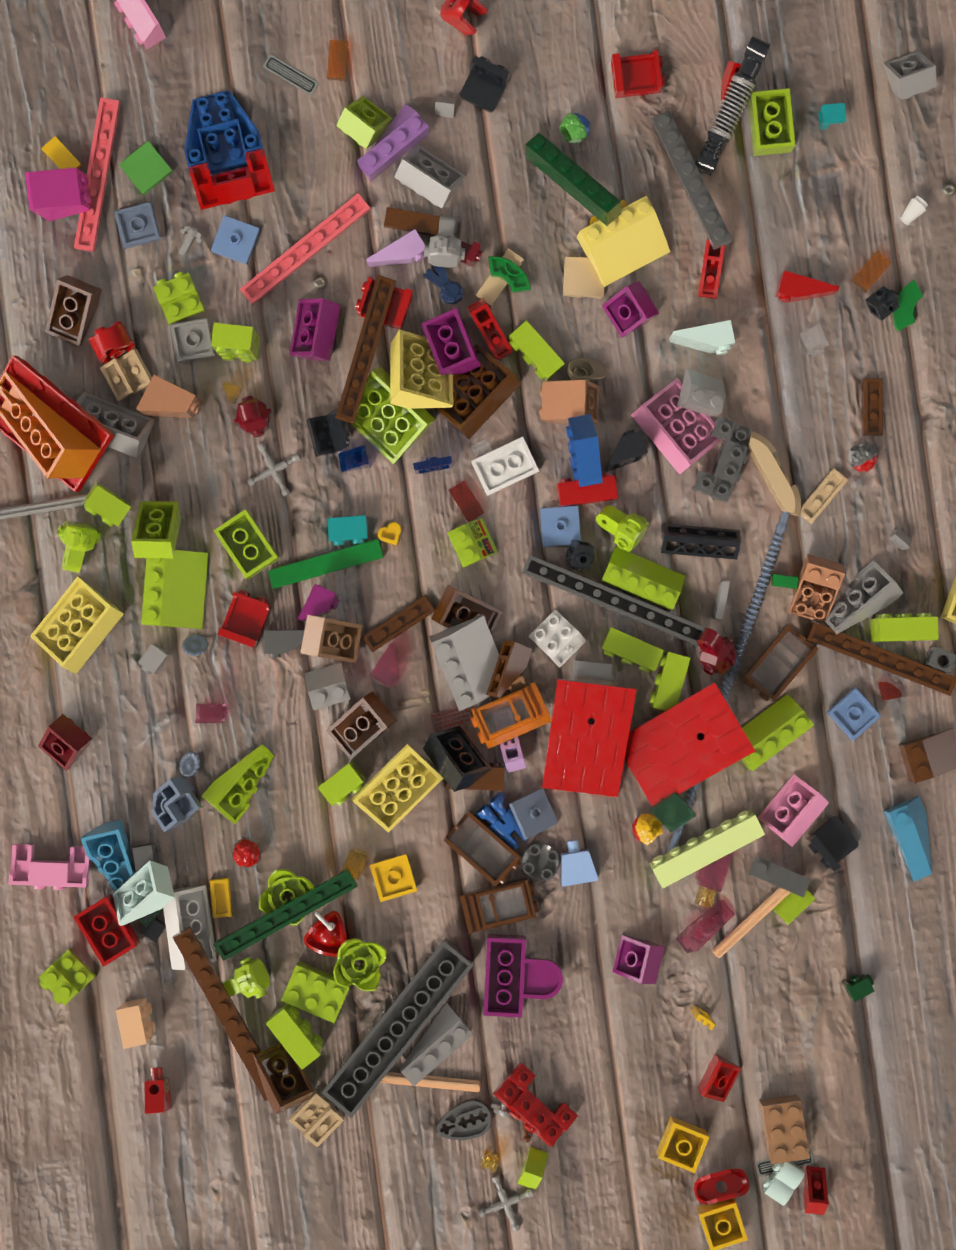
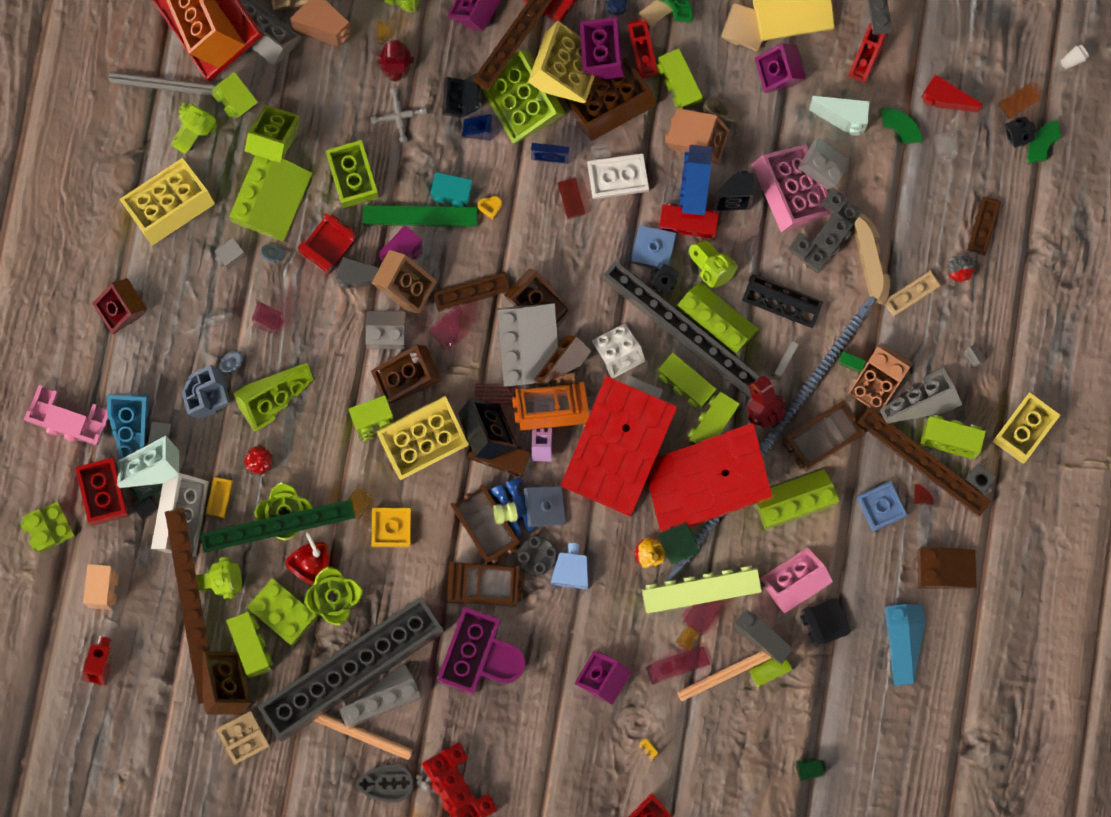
camera: 15 degrees right, 10 degrees down
lime slope [447,518,498,569] -> none
none -> yellowish green wheel [493,502,517,524]
none -> green tile [881,108,923,144]

